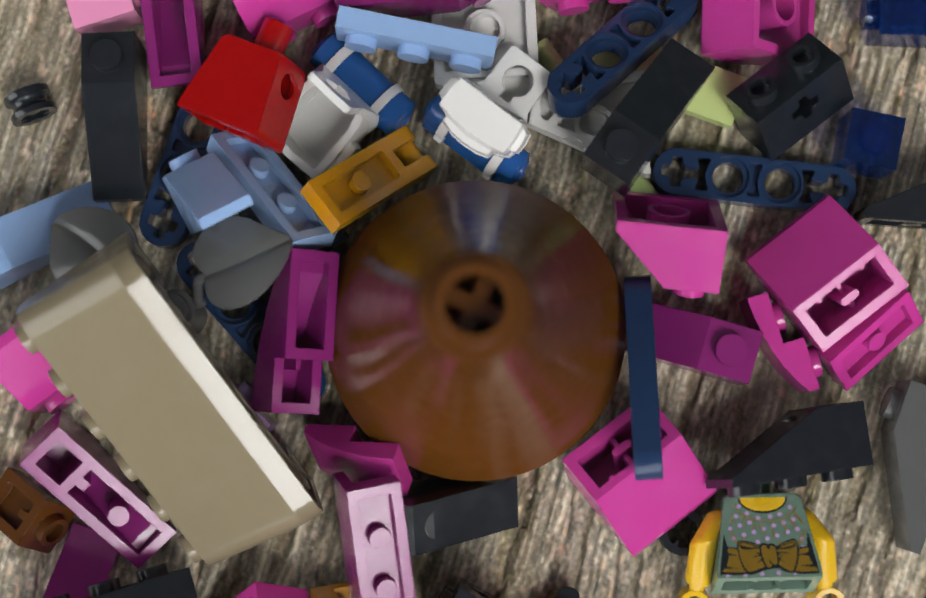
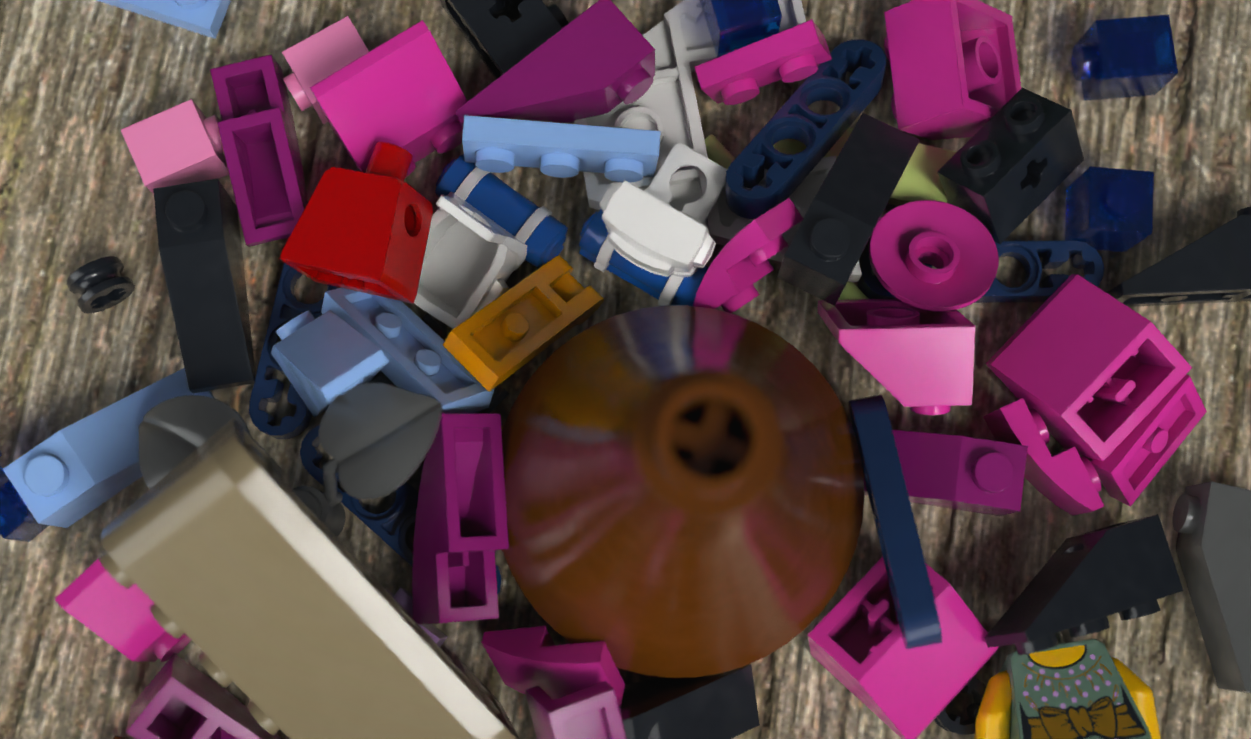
camera: 20 degrees left, 5 degrees down
none -> dark pink slope [693,198,803,313]
none -> dark pink dish [869,200,999,311]

